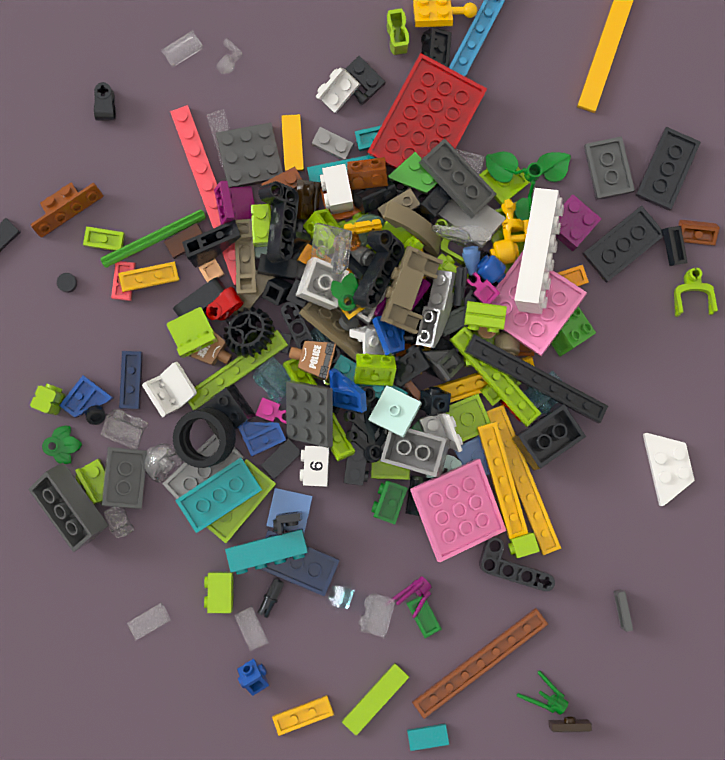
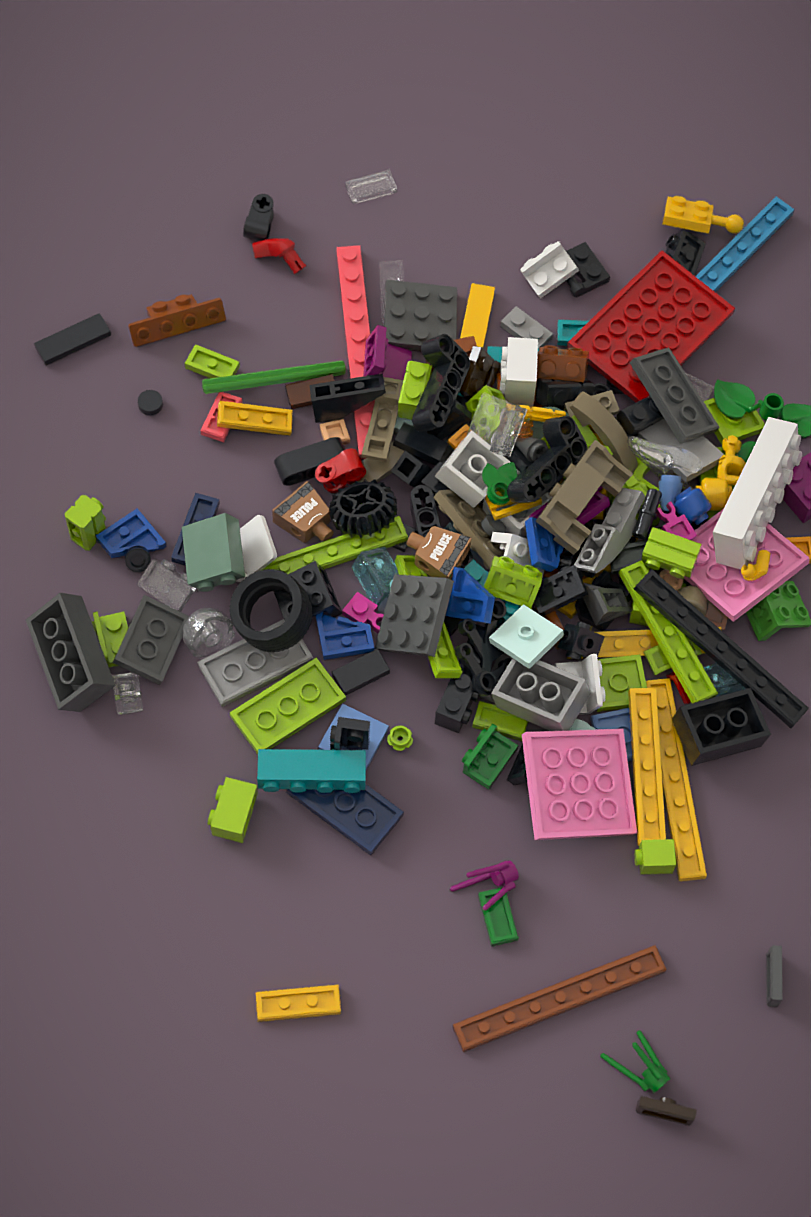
camera: 15 degrees right, 20 degrees down
green plate [42,426,82,464] -> none
clear tile [127,603,171,640] -> none
lime bracket [167,307,218,358] -> none
teal plate [175,457,263,533] -> none
clear plate [216,39,243,74] -> none
clear tile [234,606,269,651] -> none
blue brick [237,659,269,696] -> none
black axle [257,579,284,618] -> none
white brick [300,446,330,487] -> none
clear light blue tile [329,586,354,609] -> none
lime tile [342,663,409,736] -> none
clear bracket [359,593,396,638] -> none
lime brick [386,8,409,55] -> none
bright green wing [388,152,438,194] -> none
teal tile [407,723,449,751] -> none
black beam [479,537,555,591] -> none
none -> sand green brick [182,513,245,592]
none -> red arm [252,238,306,274]
none -> lime plate [387,725,413,751]
none -> yellow arm [741,550,770,581]

